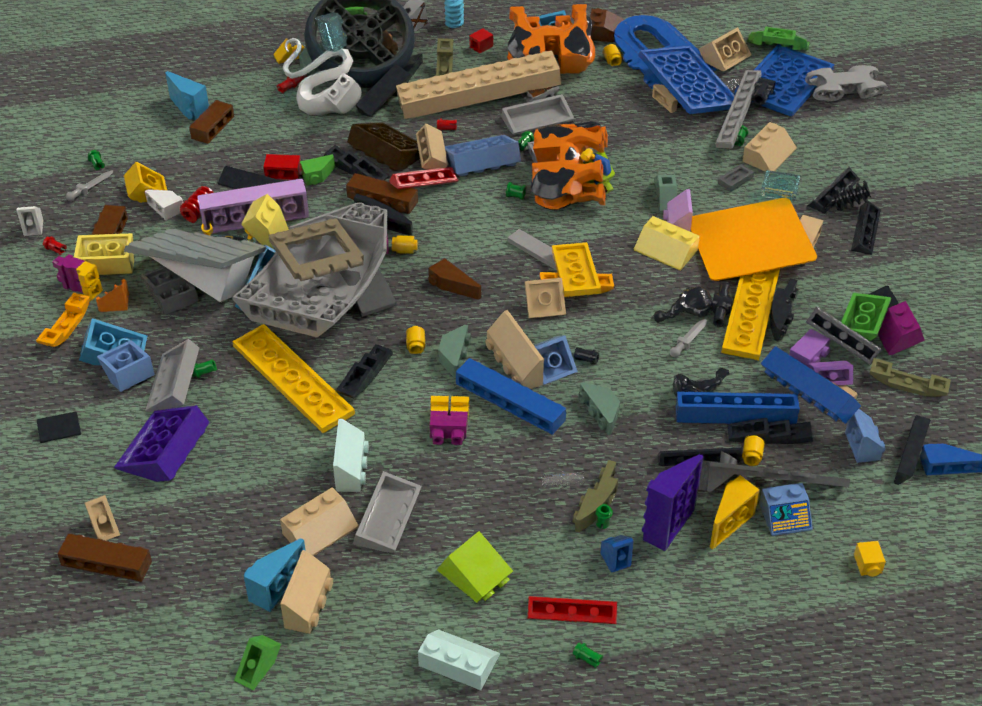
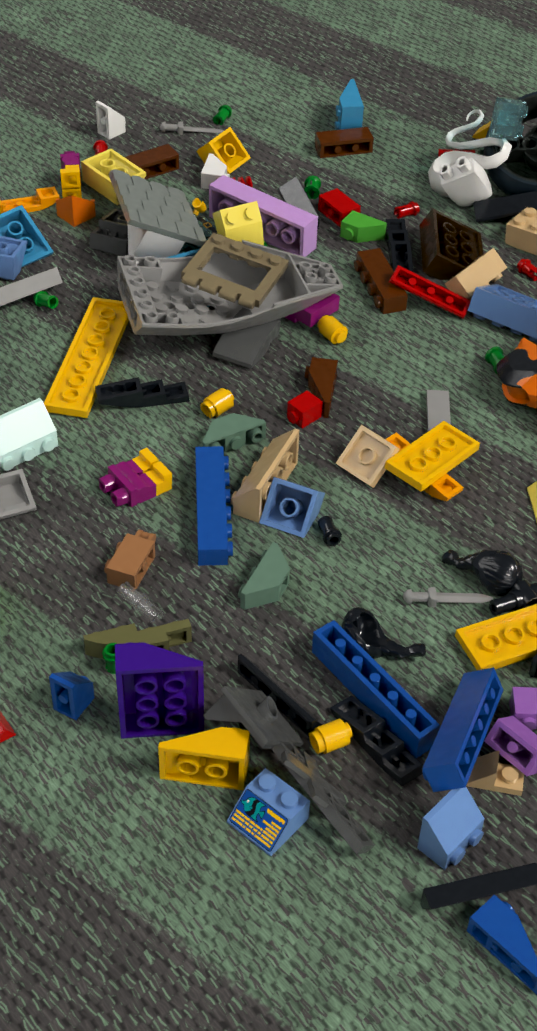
camera: 50 degrees right, 0 degrees up
black slope [354,194,413,236] -> none
yellow brick [854,541,886,577] -> none
none -> medium nougat brick [104,529,156,591]
none -> red brick [287,390,323,428]
none -> green bush [304,176,321,199]
none -> red pin [394,201,420,219]

